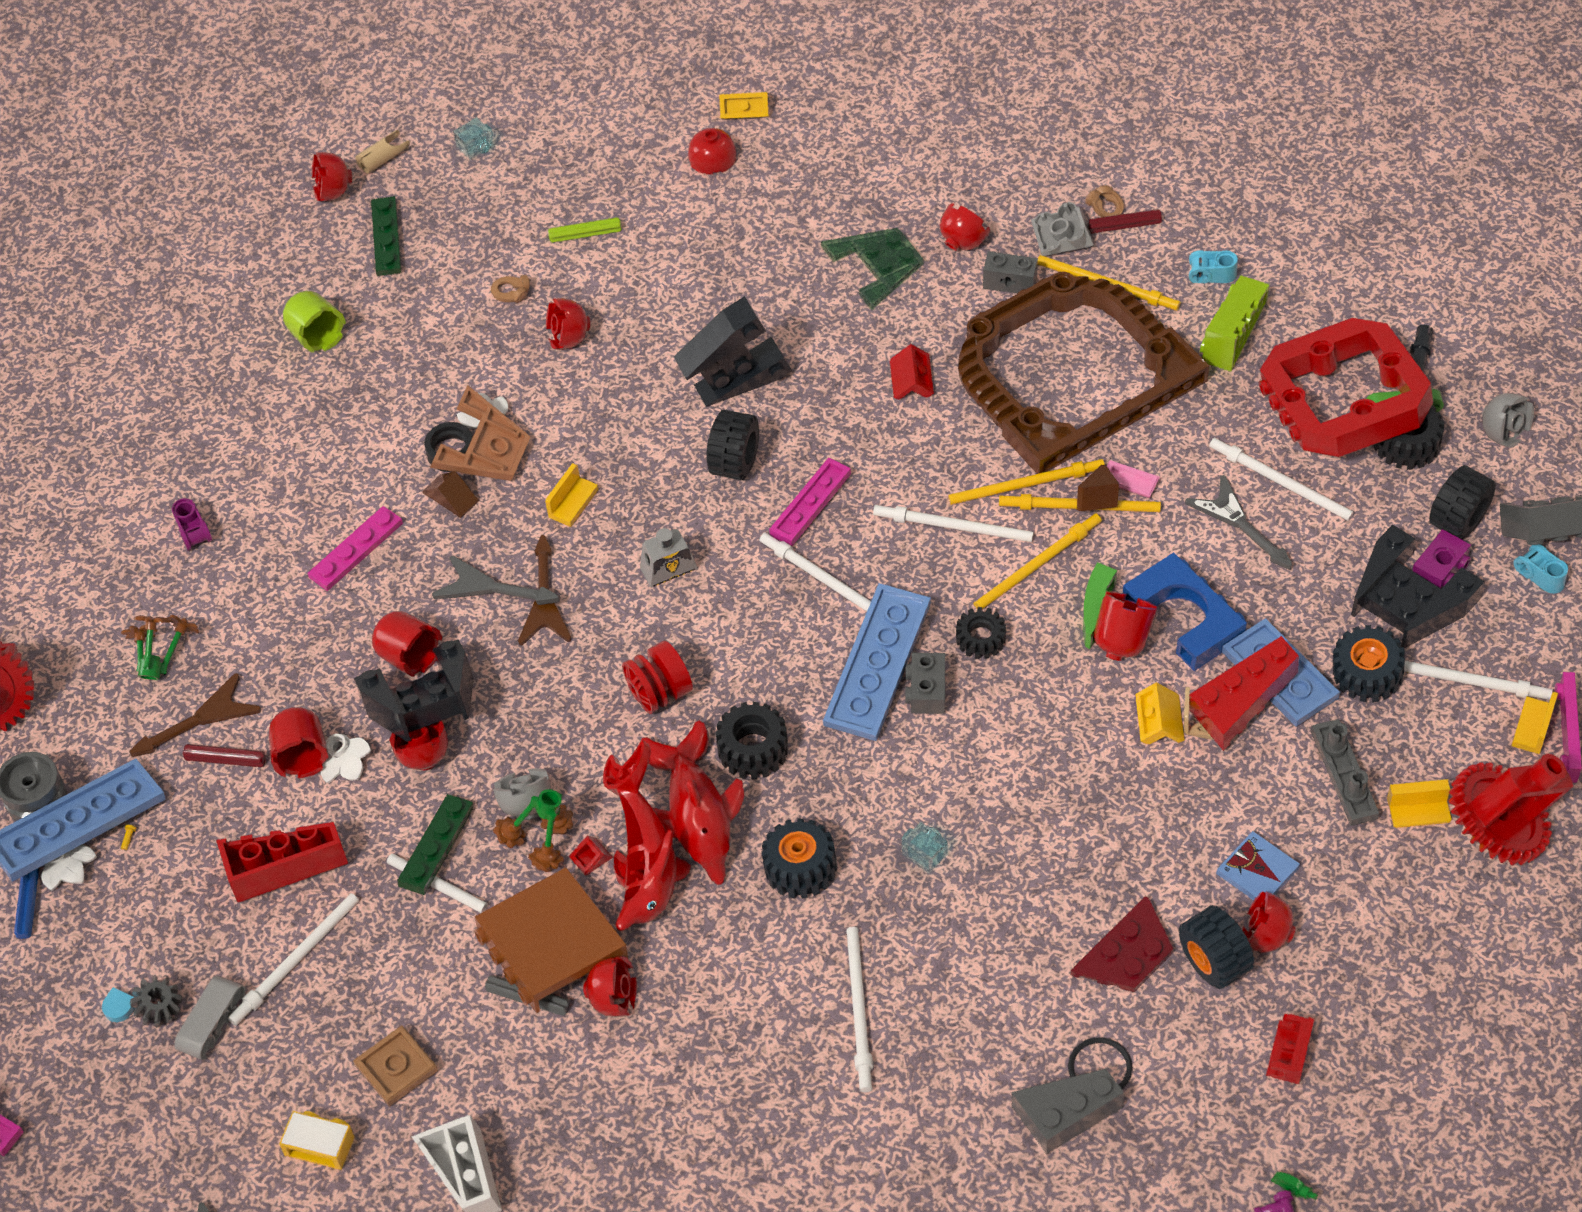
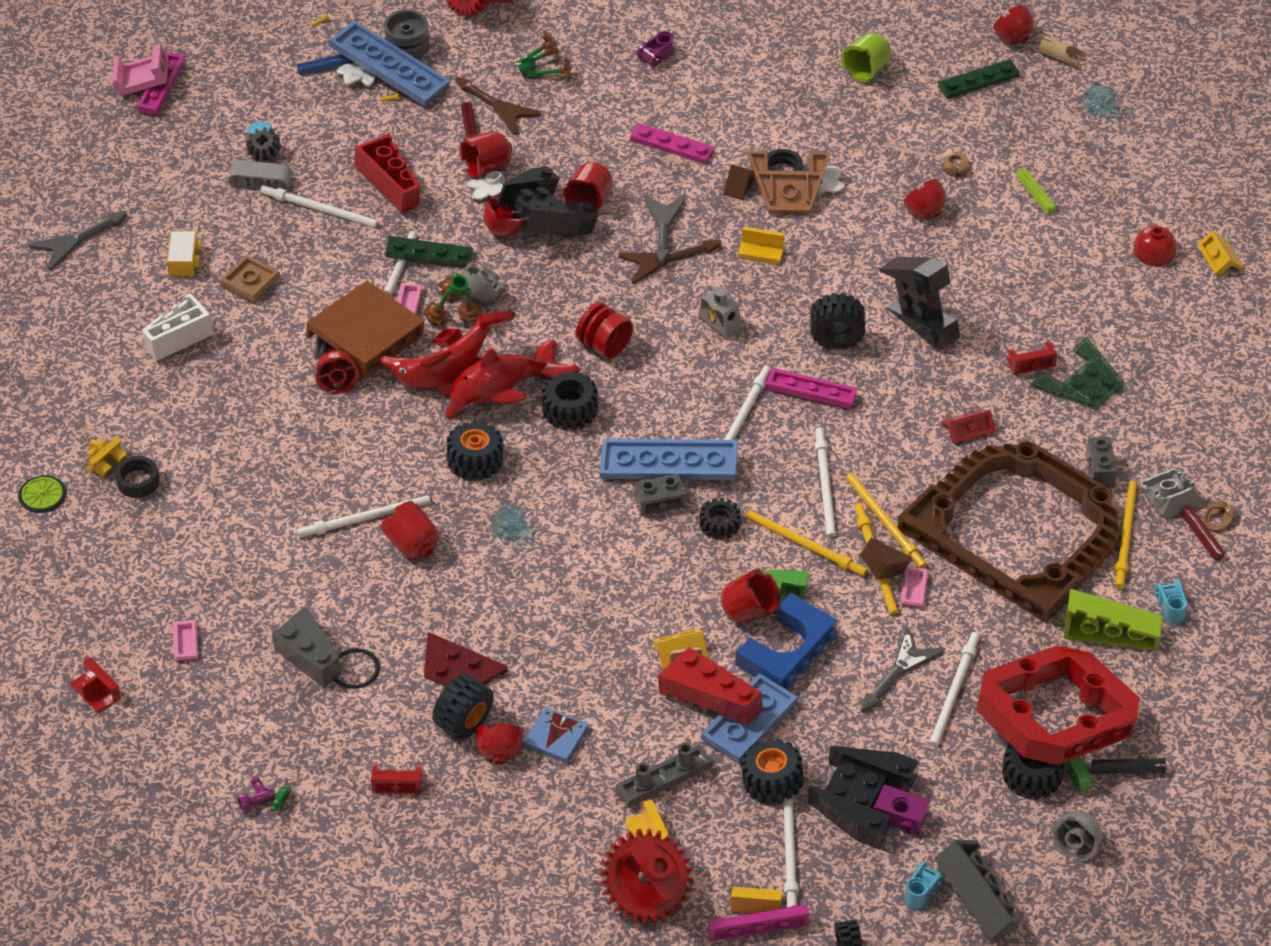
camera: 70 degrees right, 5 degrees down
red cylinder [940,203,991,251] -> none
black tyre [1429,465,1496,539] -> none
none -> red cylinder [381,501,439,560]
none -> bright pink tile [397,283,423,314]
none -> red hinge [1006,341,1057,375]

